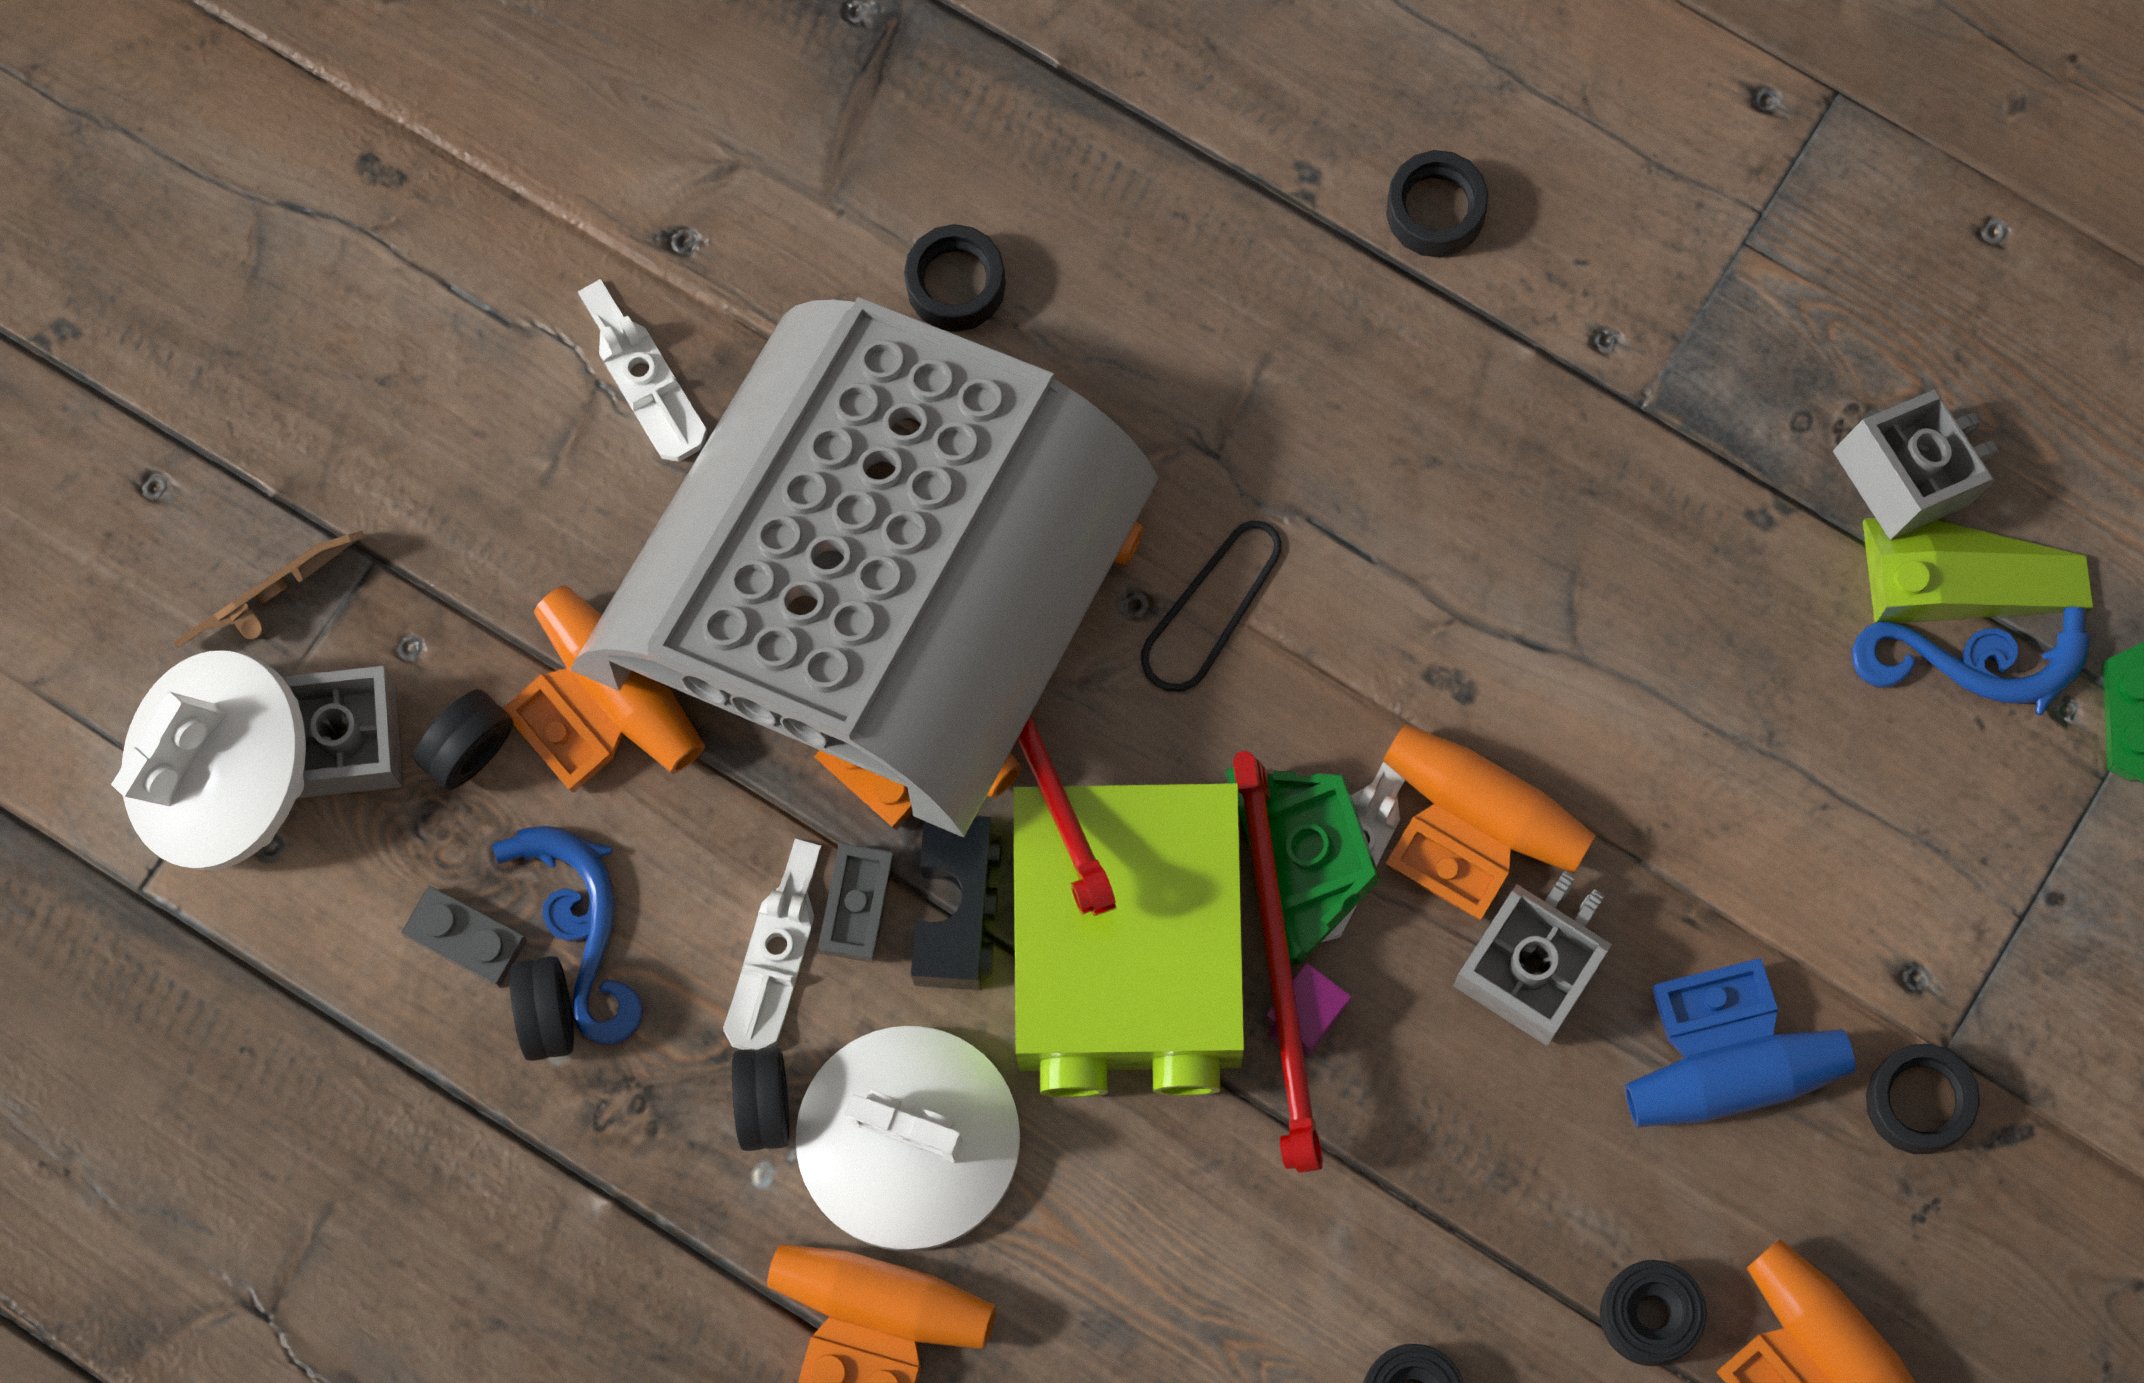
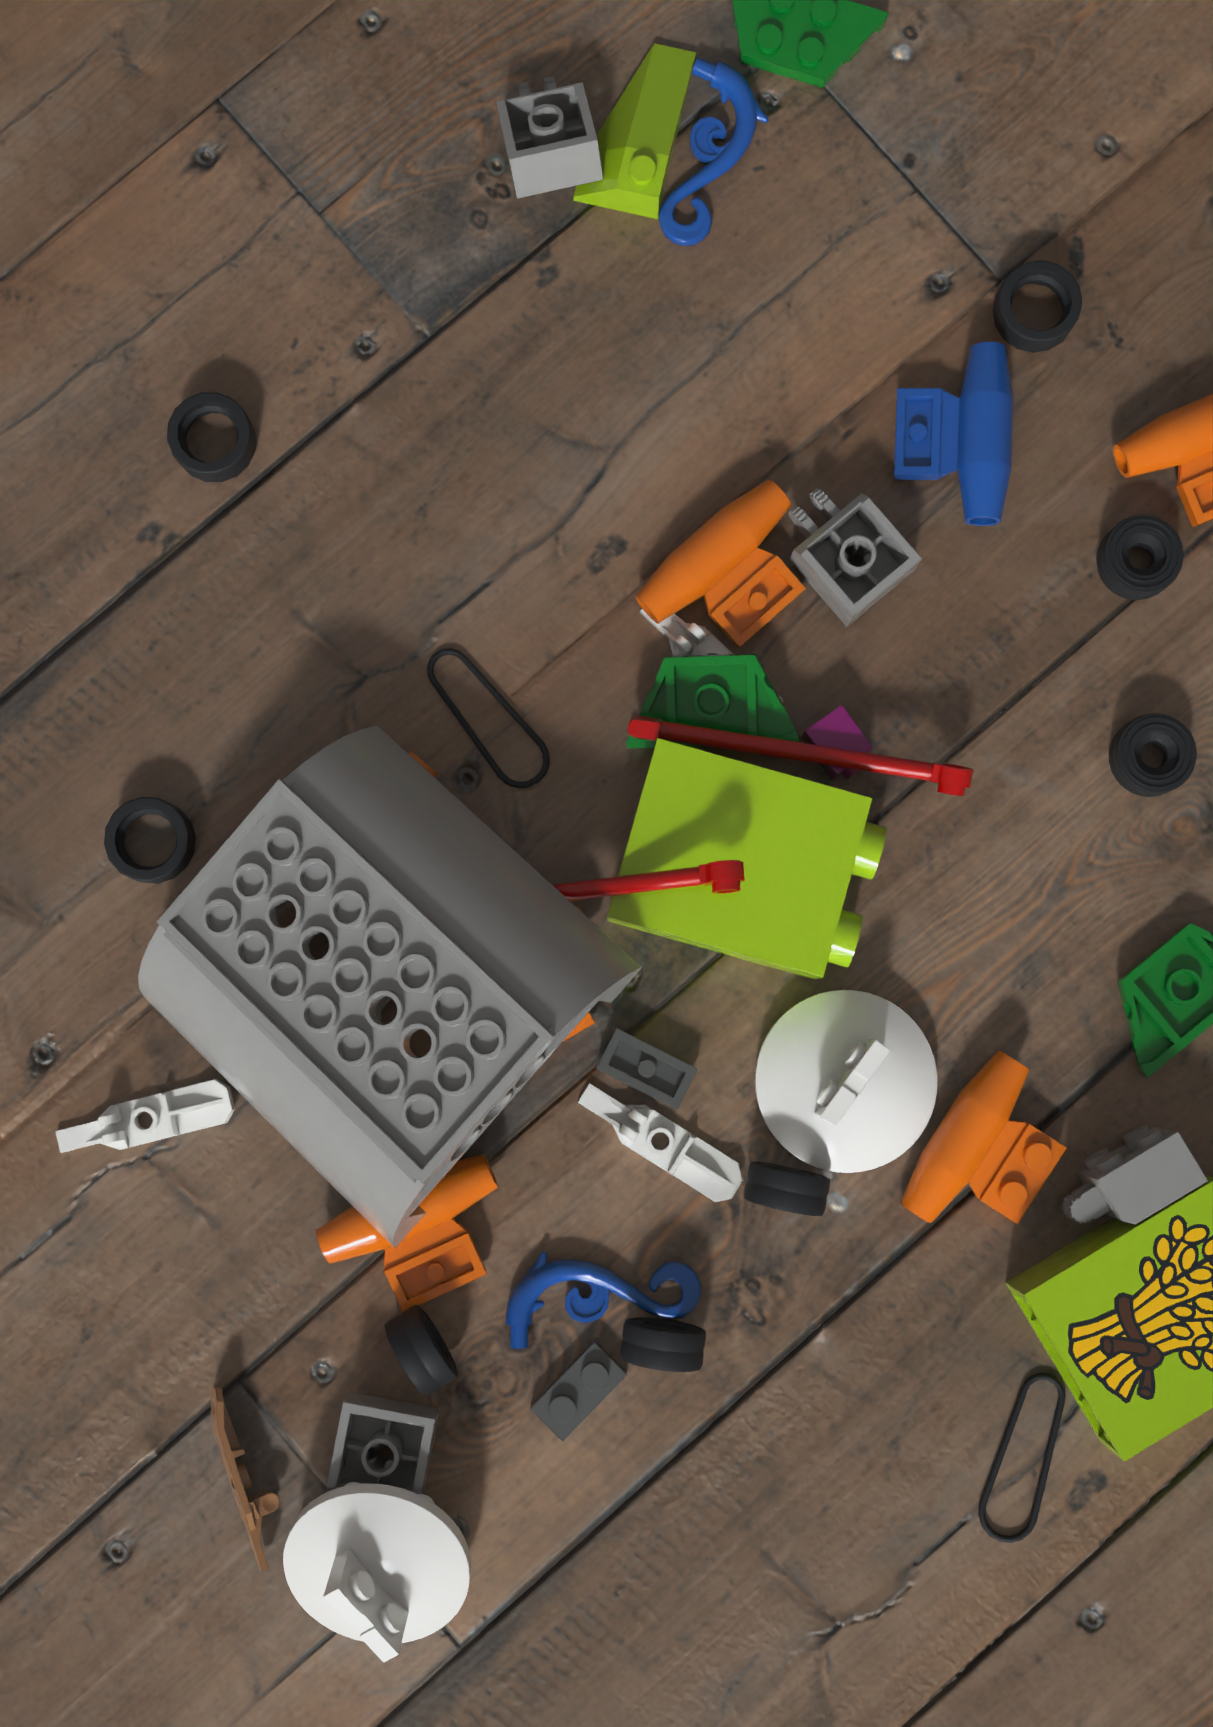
camera: 75 degrees left, 10 degrees up
black arch [911,816,1002,990] -> none

